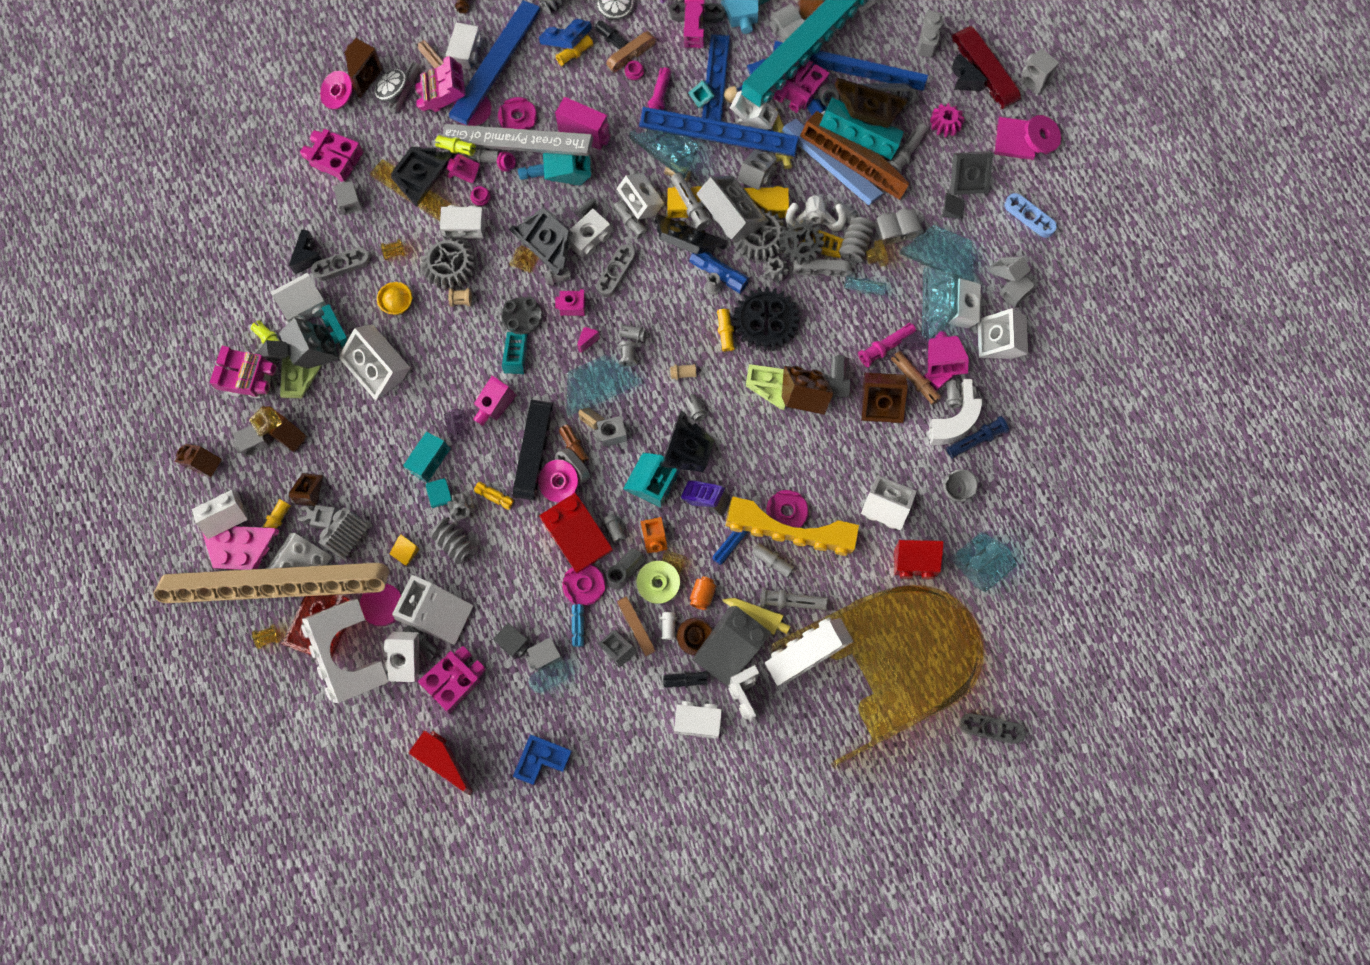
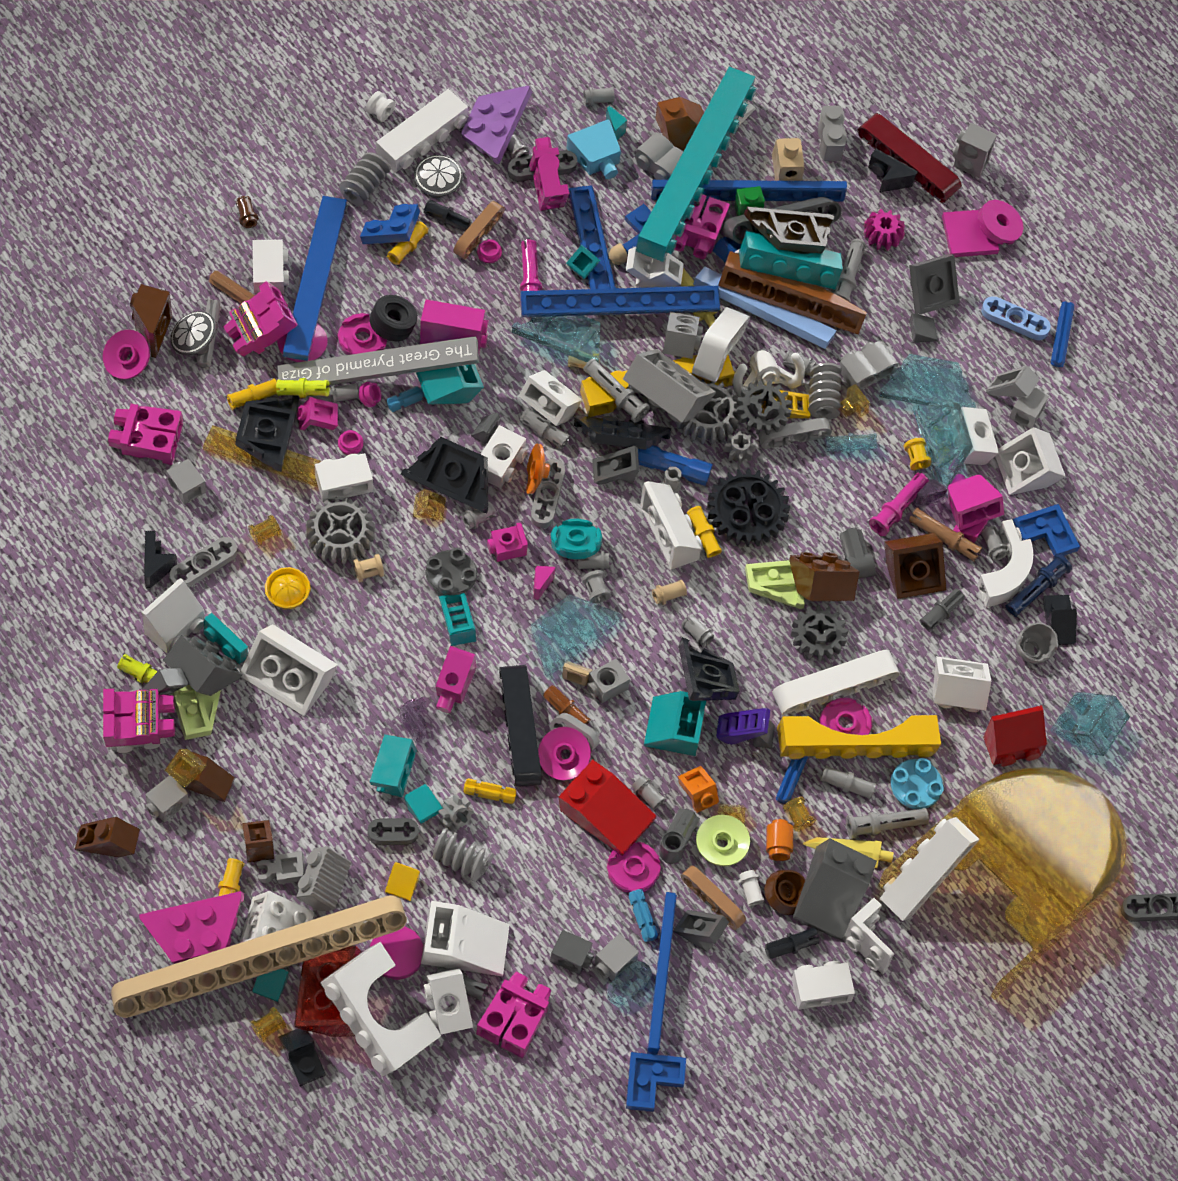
camera: 25 degrees left, 10 degrees down
white slope [192,490,248,539] -> none
red slope [408,730,473,795] -> none
none -> yellow pin [227,379,280,410]
none -> teal slope [252,969,289,1002]
none -> black slope [278,1026,326,1086]
none -> dark grey beam [367,818,419,845]
none -> black tyre [370,295,418,342]
none -> orange dish [526,443,550,494]
none -> teal tile [551,519,602,560]
none -> dark grey slope [592,446,639,485]
none -> white slope [640,481,703,570]
none -> blue tile [647,892,677,1055]
none -> white beam [692,307,750,382]
none -> green brick [734,186,765,216]
none -> tan torso [772,138,804,181]
none -> white beam [772,650,900,716]
none -> clear yellow bush [783,797,816,832]
none -> dark grey gear [791,605,848,661]
none -> medium azure dish [891,758,944,809]
none -> yellow bush [903,438,932,471]
none -> dark grey axle [919,589,965,632]
none -> blue plate [1012,504,1080,556]
none -> black slope [1043,594,1077,645]
none -> blue axle [1051,301,1075,367]

